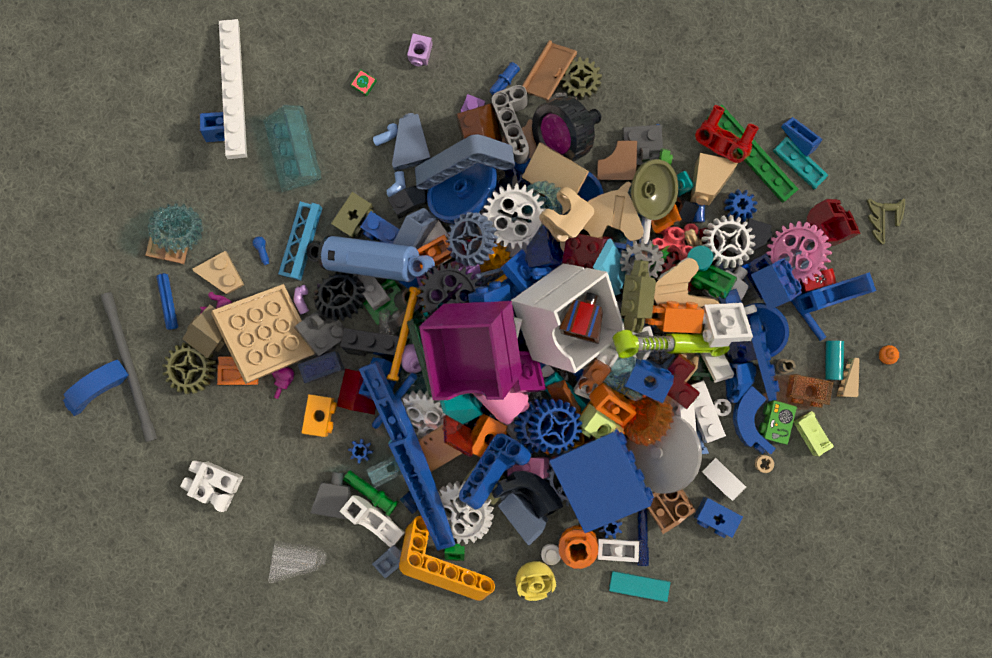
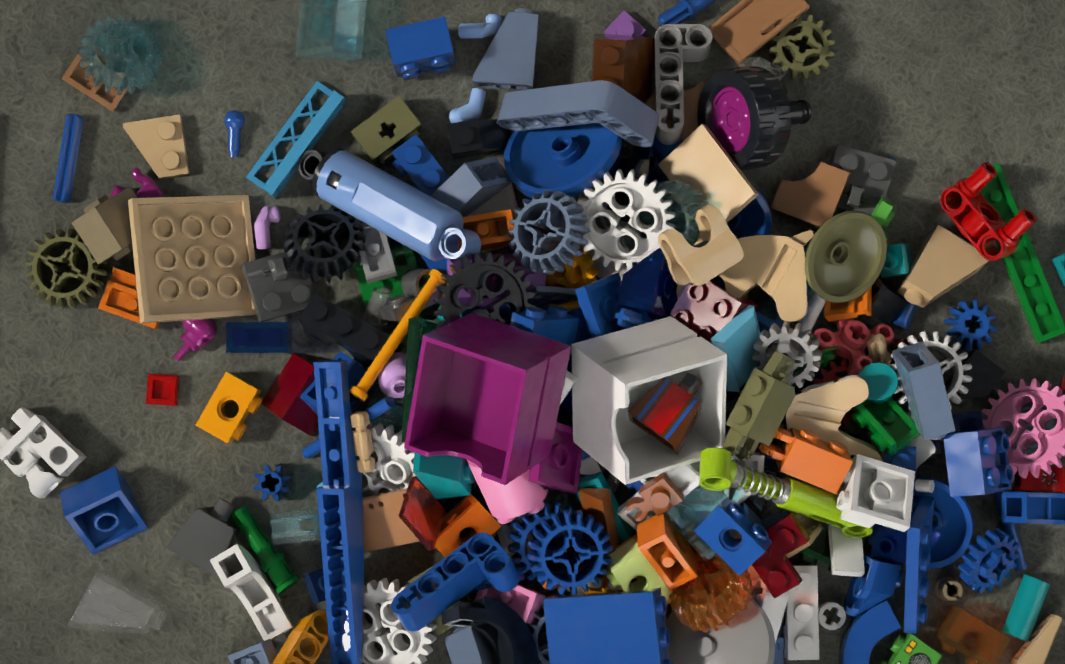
camera: 25 degrees right, 0 degrees up
none -> blue slope [60,466,148,554]
none -> red tile [146,374,180,406]
none -> tan axle [350,411,375,473]
none -> blue brick [385,16,456,80]
none -> sand blue slope [892,342,956,440]
none -> blue gear [958,528,1020,594]

